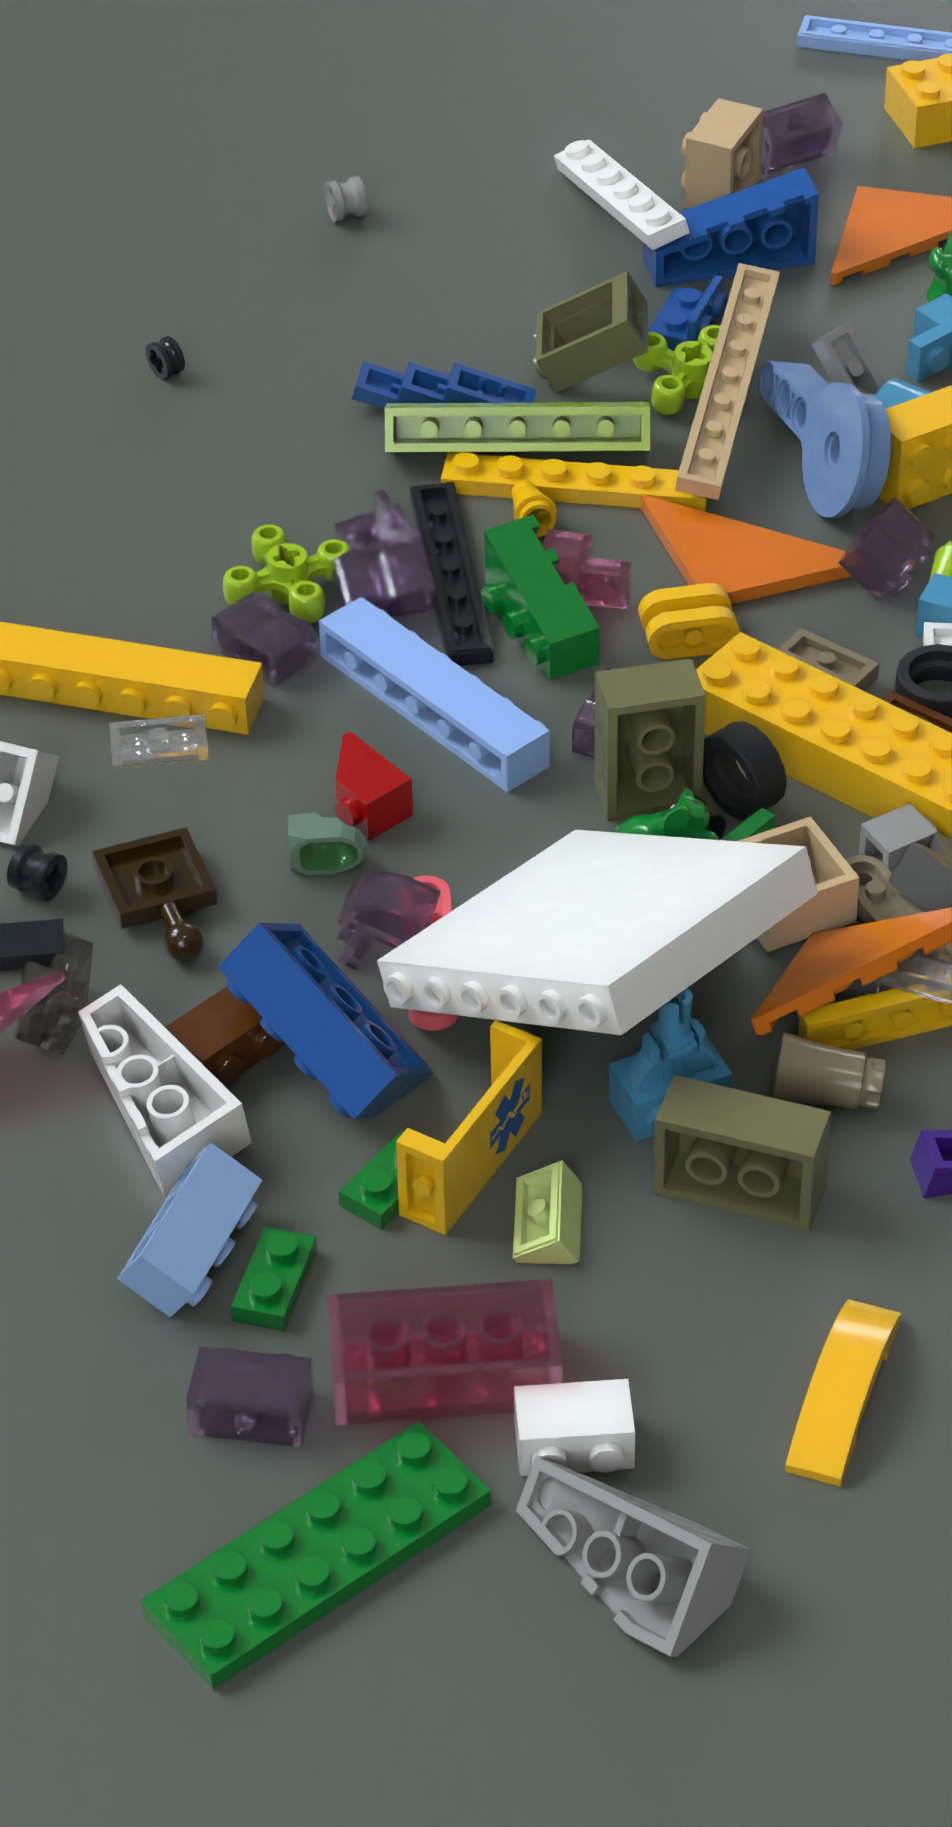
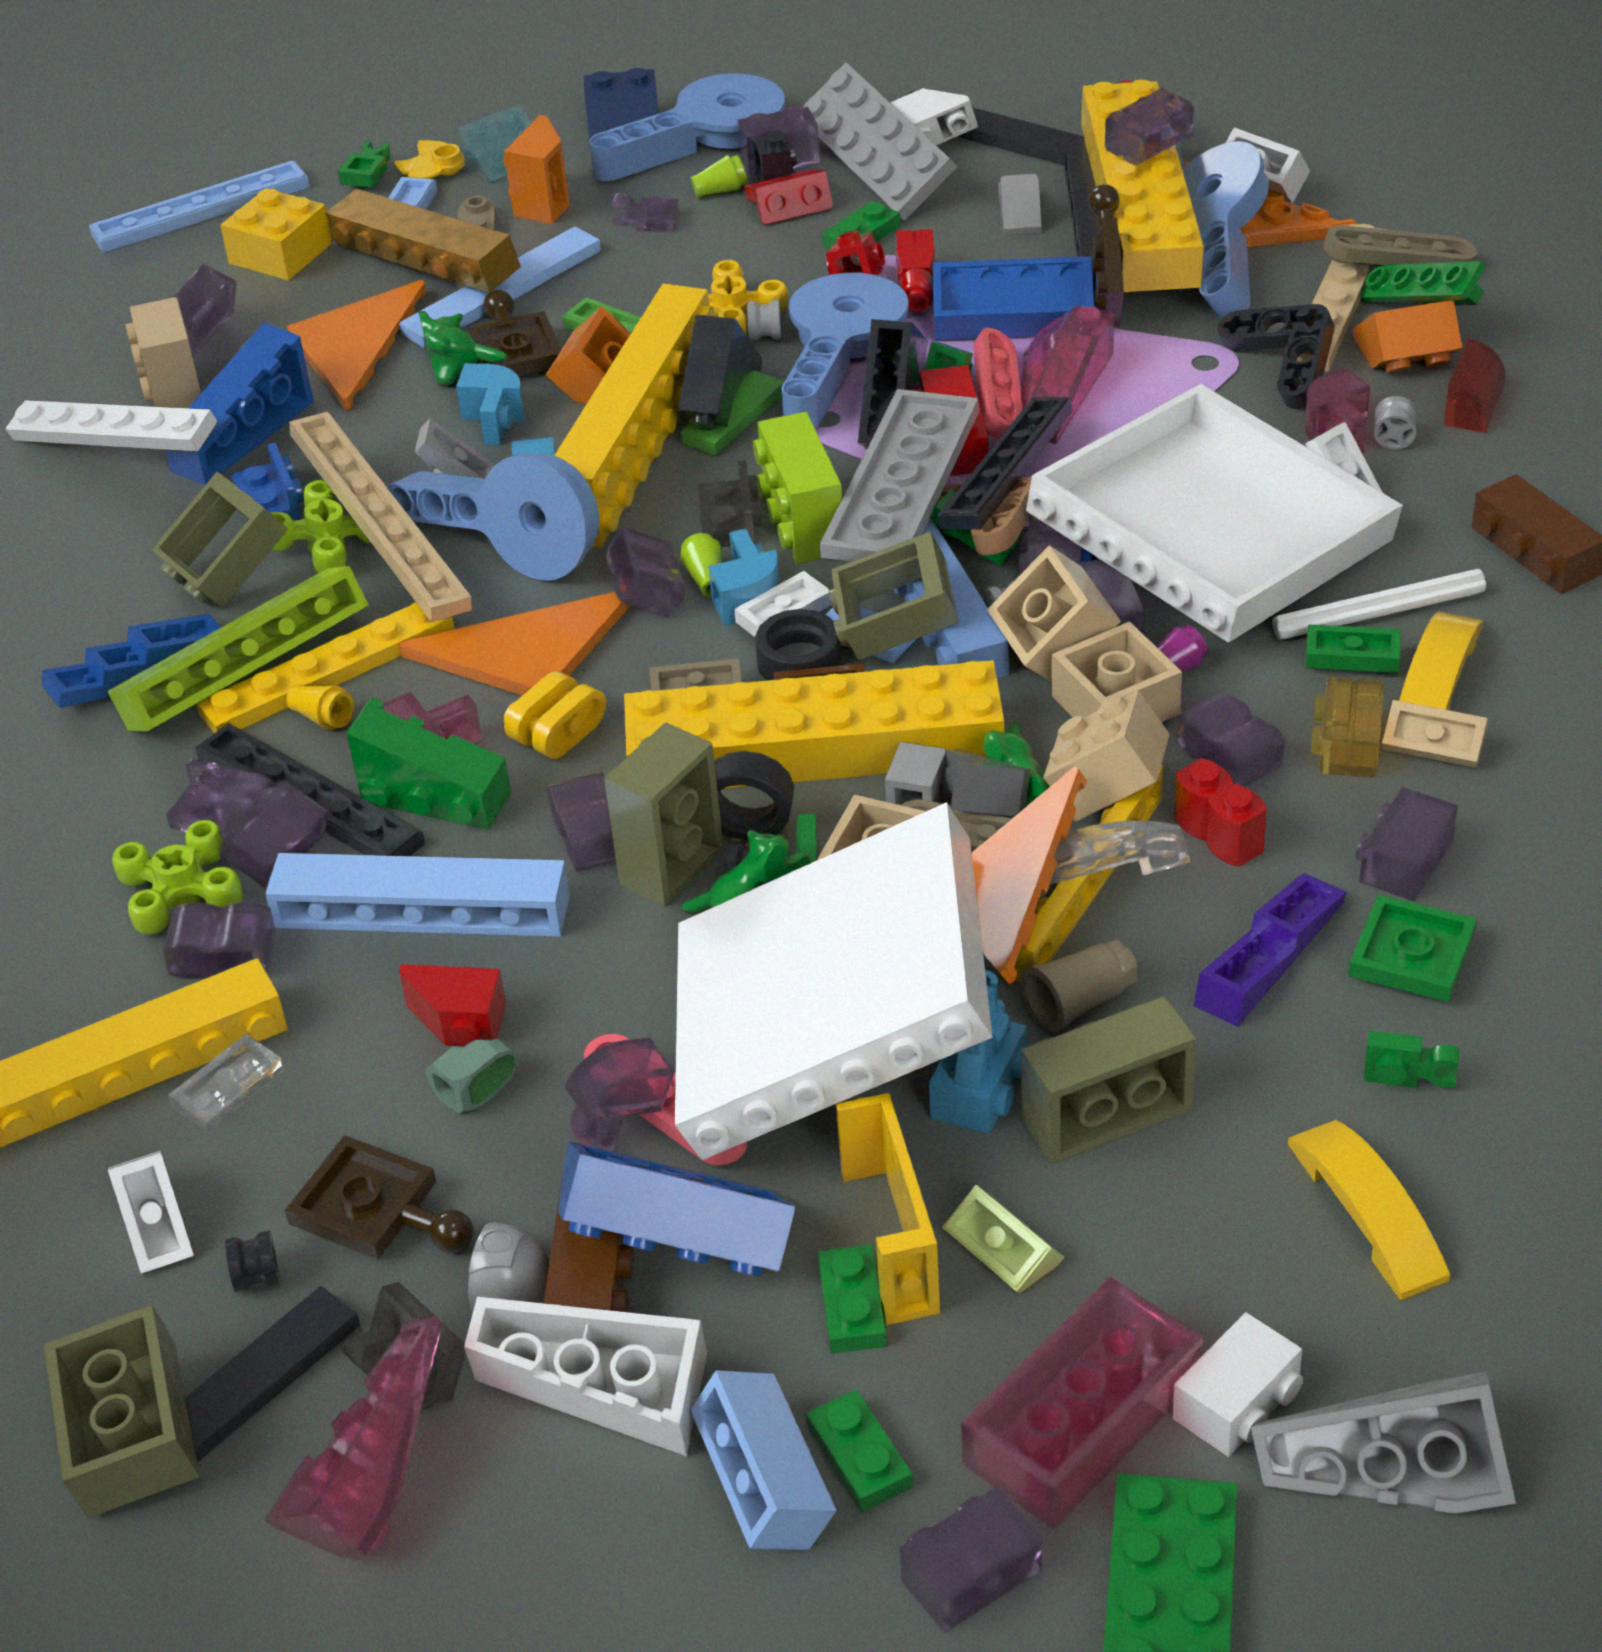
camera: 40 degrees left, 0 degrees up
none -> light grey helmet [468,1222,550,1312]

